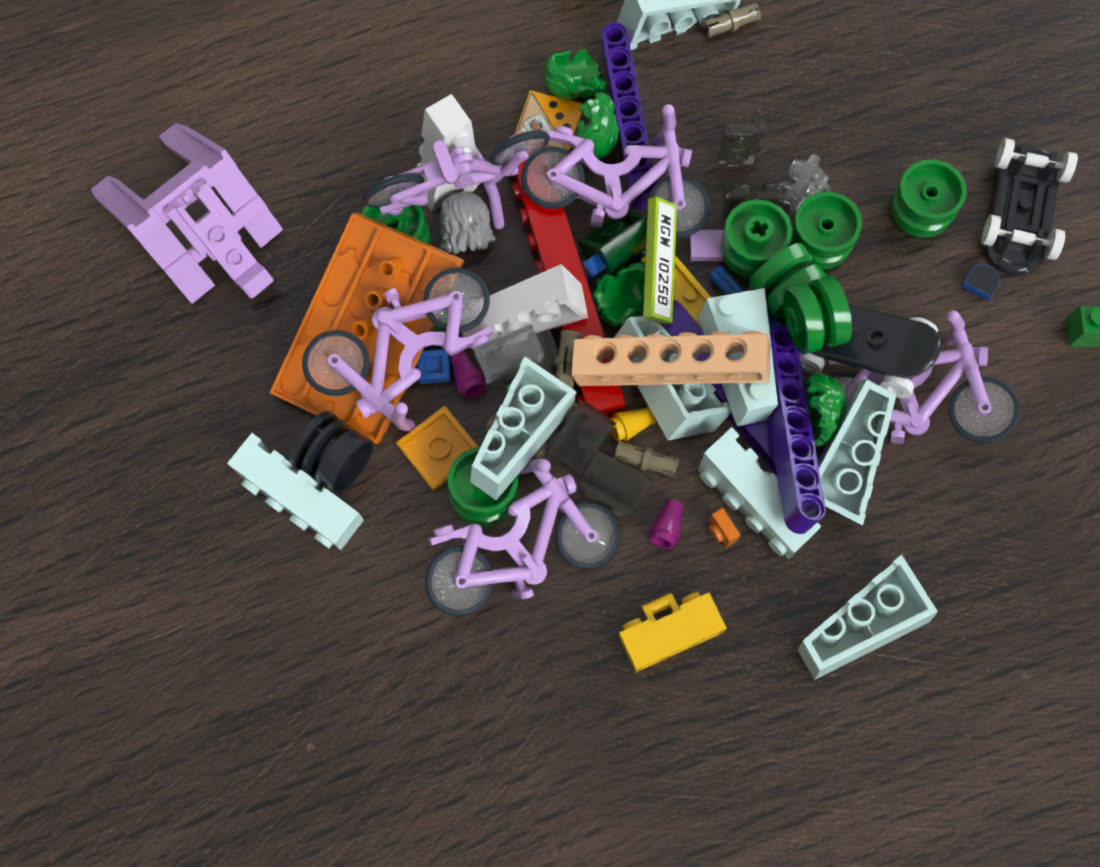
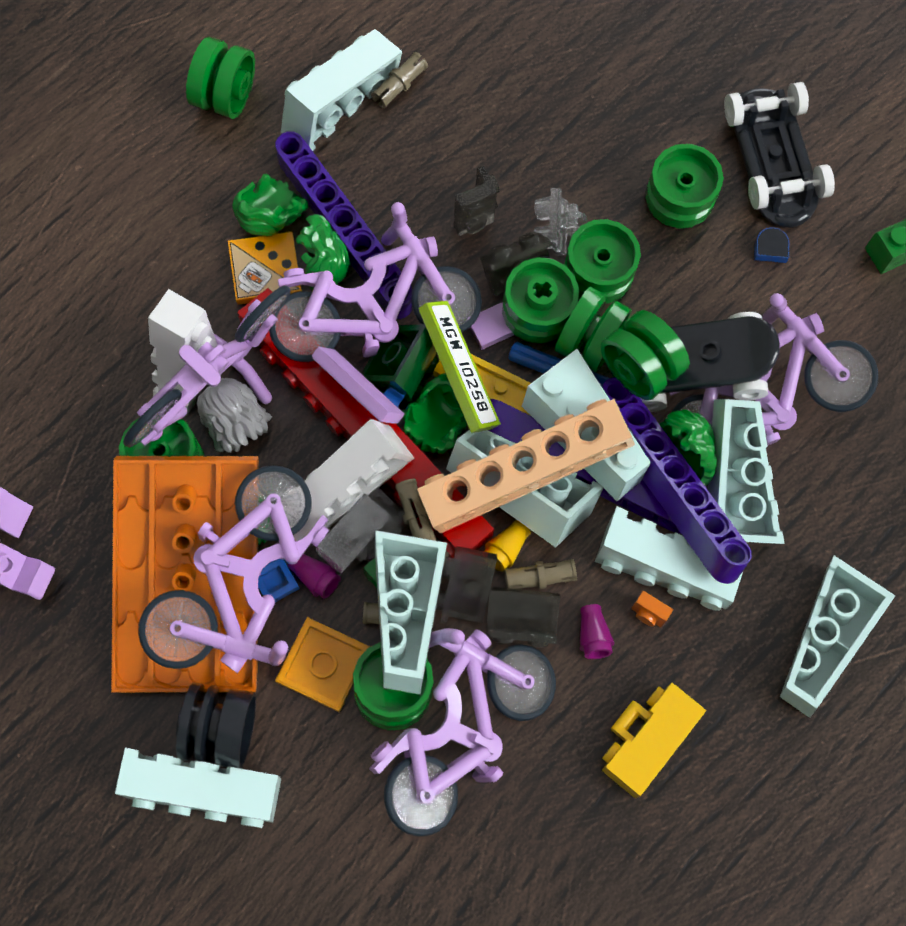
camera: 35 degrees left, 0 degrees up
none -> lavender tile [312,346,404,424]

